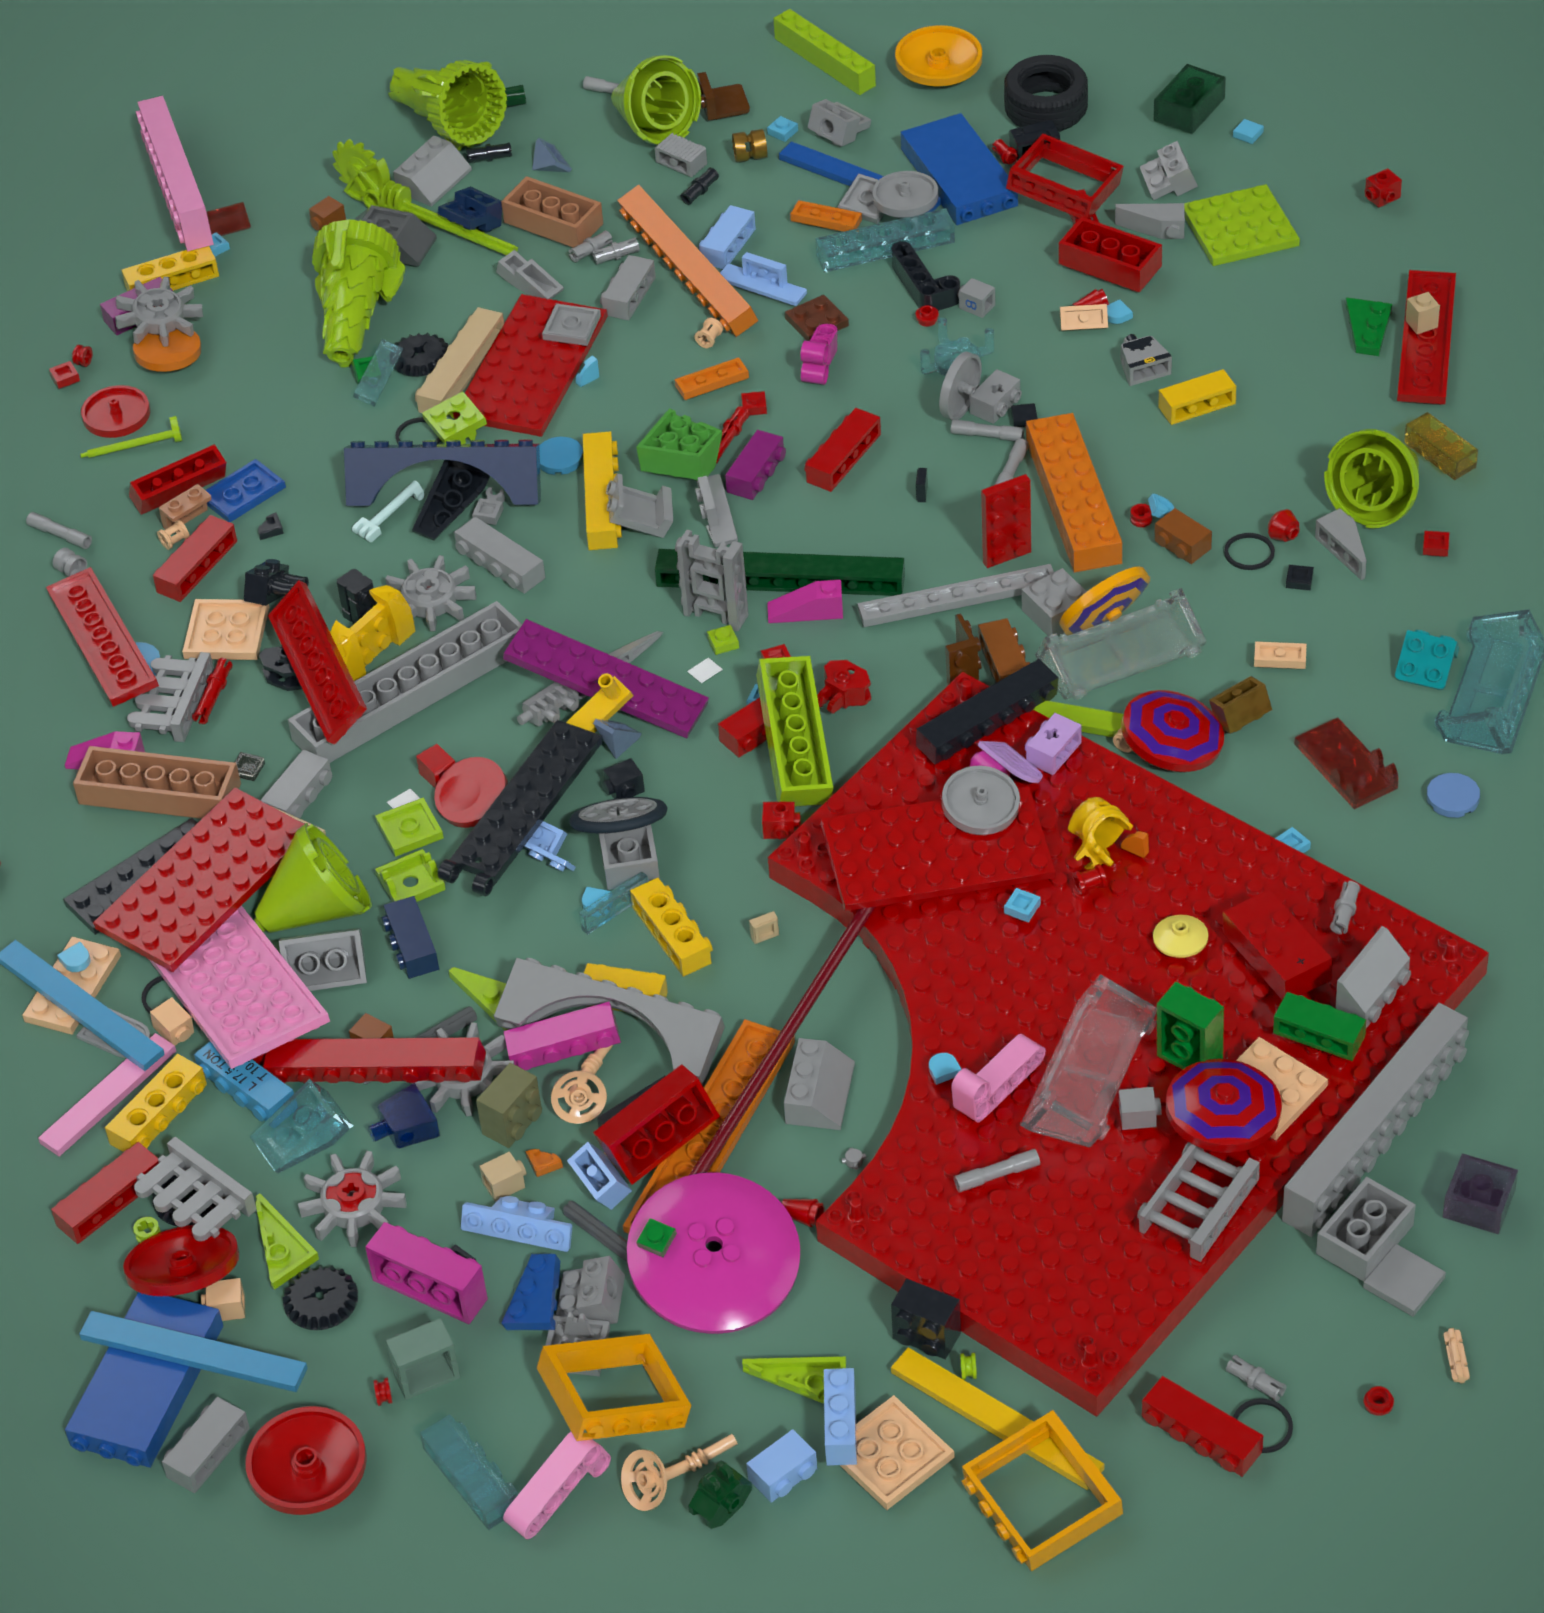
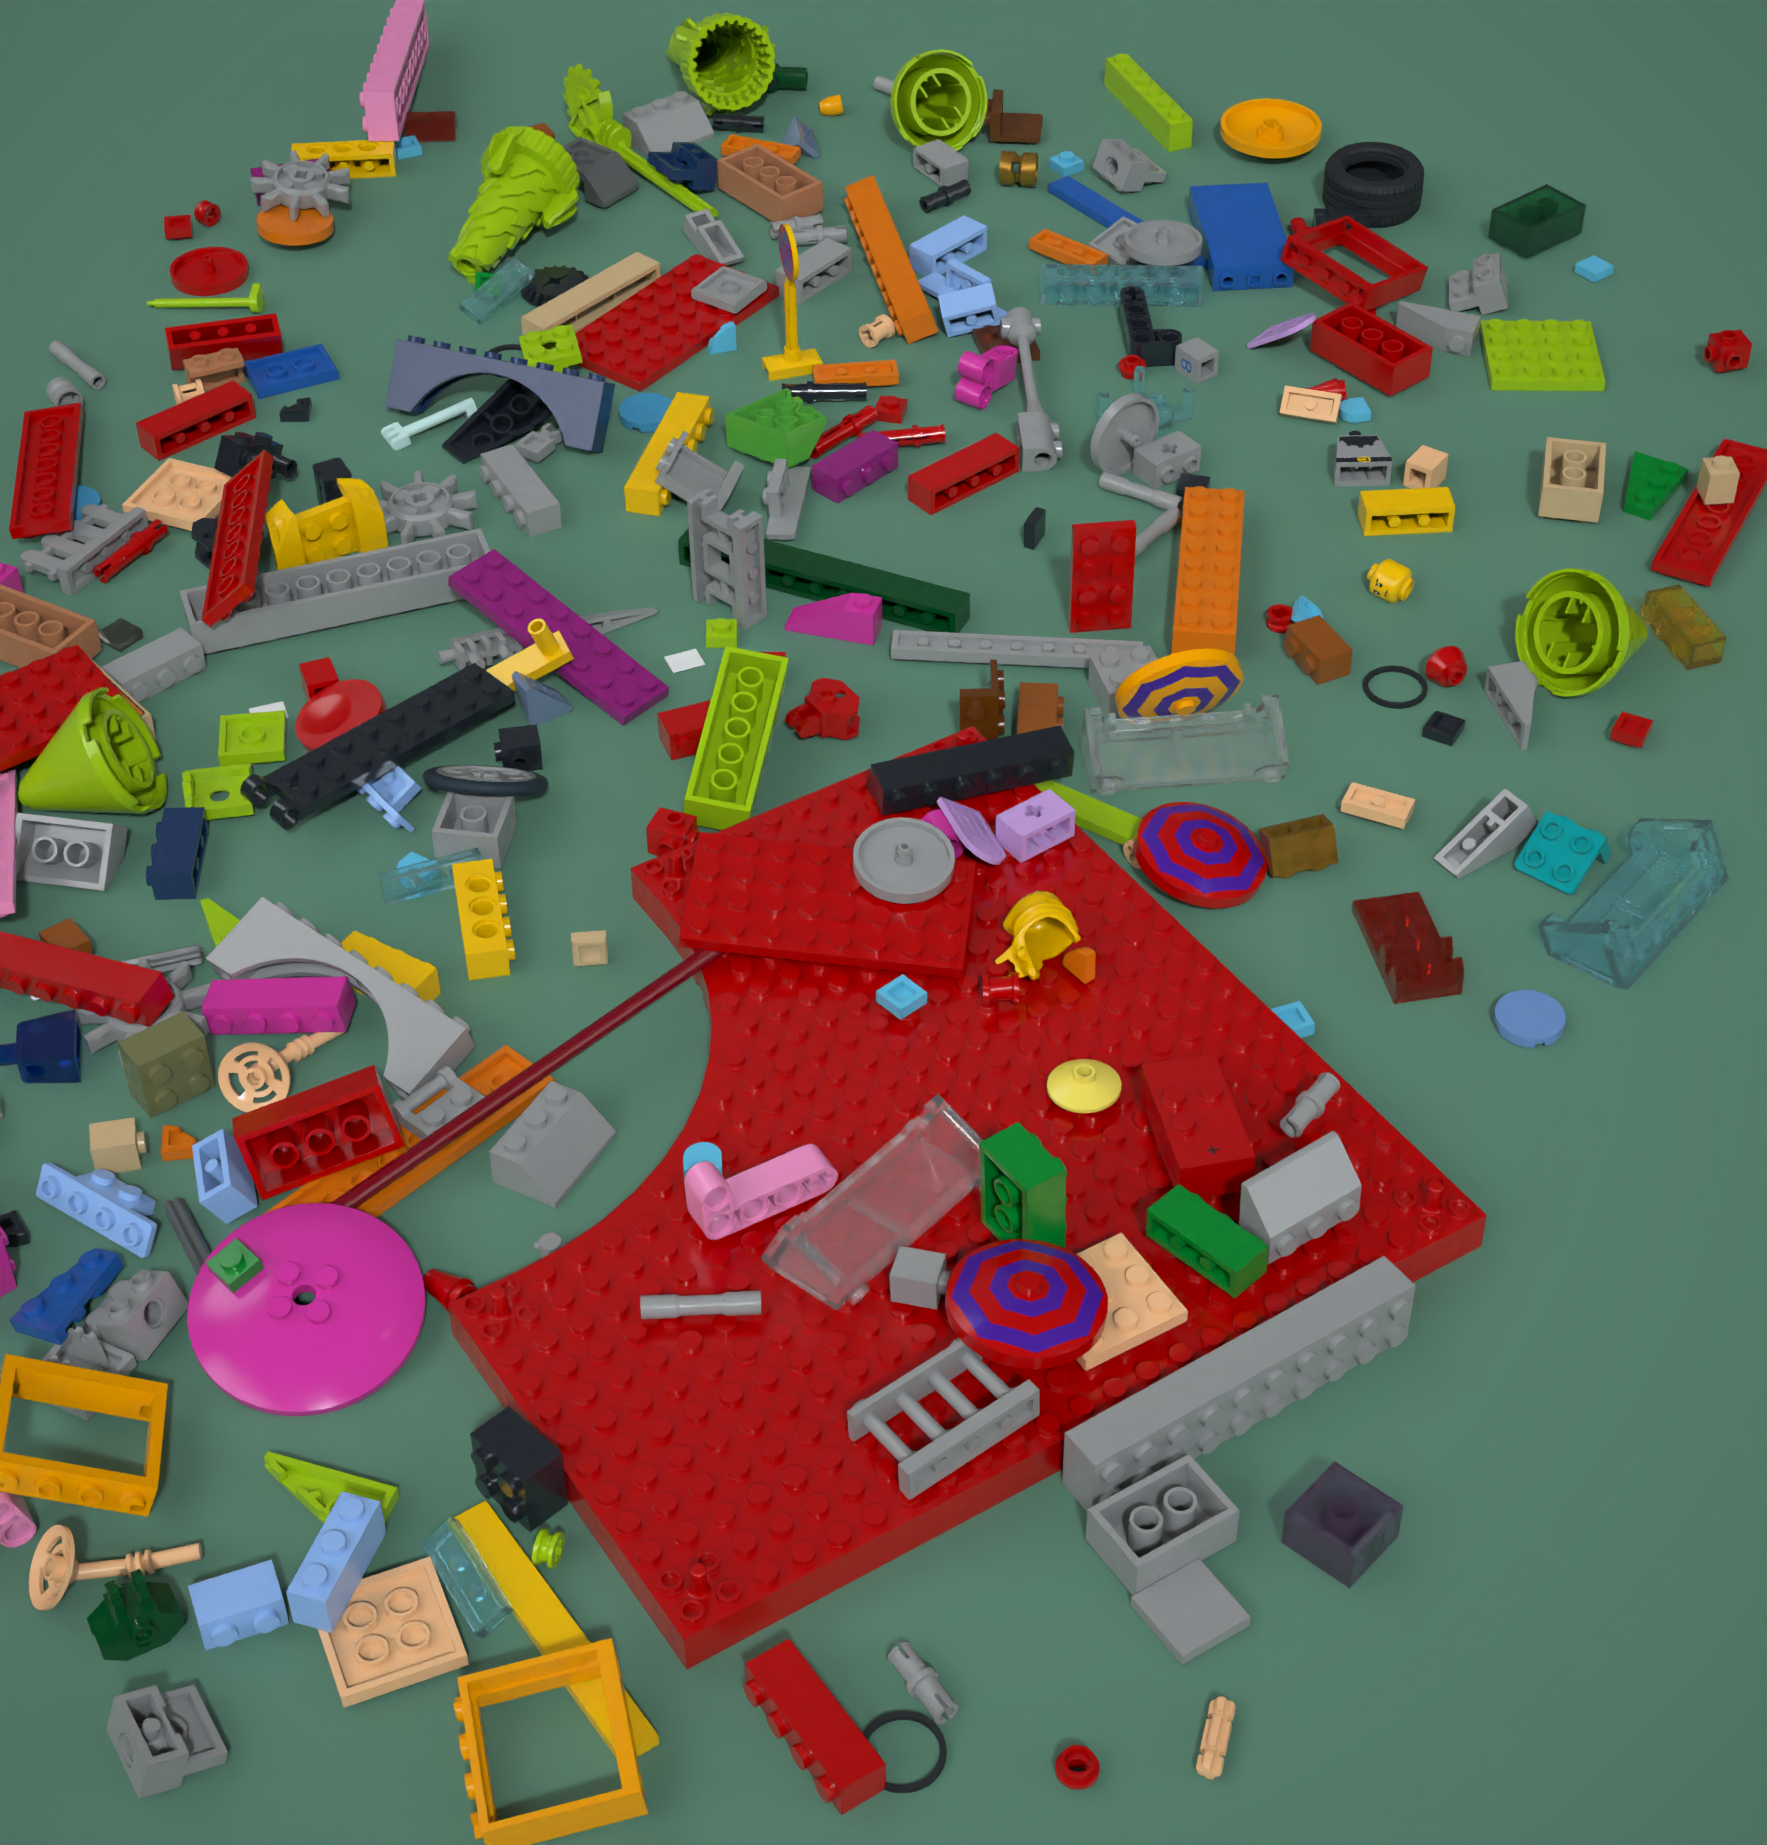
camera: 15 degrees right, 5 degrees down
none -> light grey brick [106,1684,228,1799]
none -> light grey plate [391,1066,485,1140]
none -> clear light blue tile [421,1517,514,1639]
none -> orange plate [721,134,801,165]
none -> yellow piece [762,223,823,381]
none -> black pin [781,381,867,404]
none -> light orange hose [819,94,844,117]
none -> red pin [858,424,946,448]
none -> light blue brick [938,282,1000,338]
none -> light grey bar [1000,307,1063,472]
none -> lavender window [1246,312,1317,349]
none -> yellow head [1367,559,1415,604]
none -> light nougat brick [1403,445,1449,489]
none -> light grey slope [1434,788,1538,879]
none -> tan brick [1538,437,1606,523]

